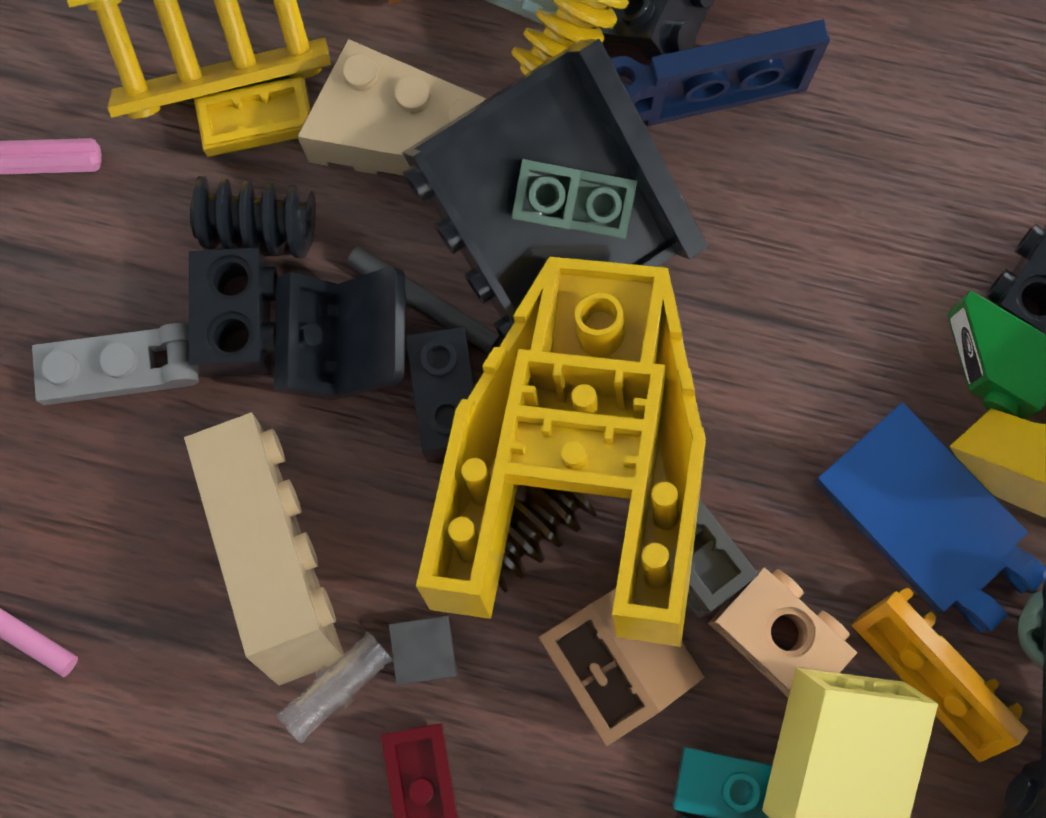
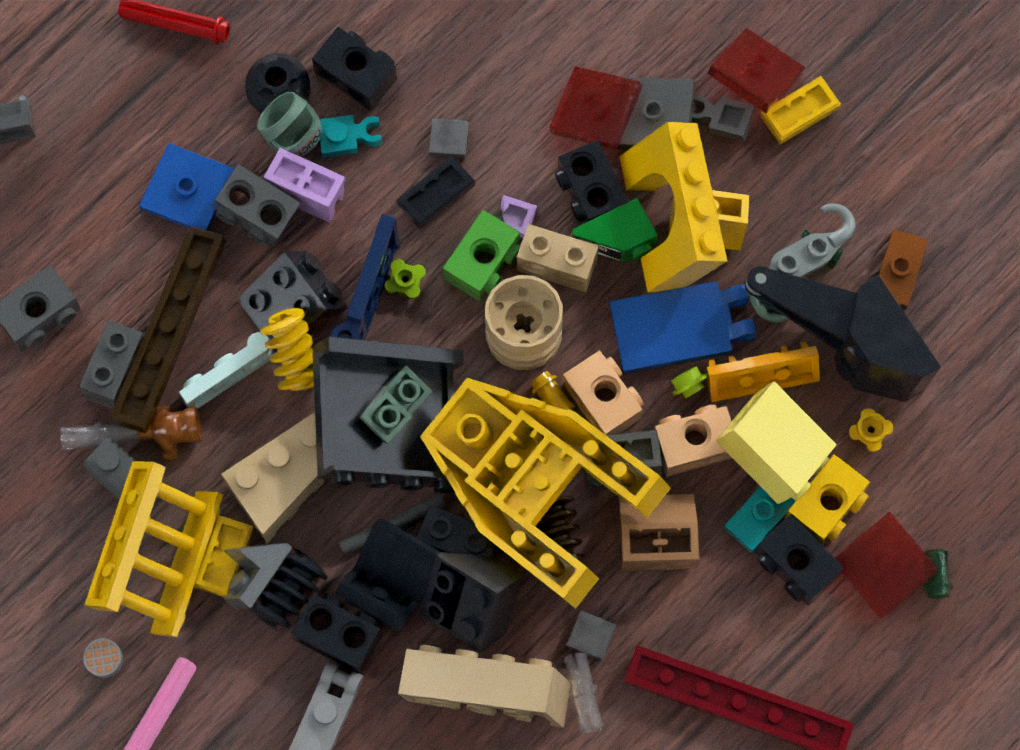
camera: 60 degrees left, 5 degrees down
none -> tile [83,638,123,678]
none -> dark grey slope [224,543,292,608]
none -> lime plate [385,259,426,299]
none -> black plate [396,156,476,230]
none -> black slope [420,552,523,653]
none -> flat silver tile [429,118,468,159]
none -> bright green brick [443,210,520,302]
none -> tan wheel [485,275,563,370]
none -> lavender tile [501,195,537,241]
none -> tan brick [517,224,598,293]
none -> yellow pin [530,371,575,410]
none -> light nougat brick [562,350,644,436]
none -> lime plate [671,366,708,398]

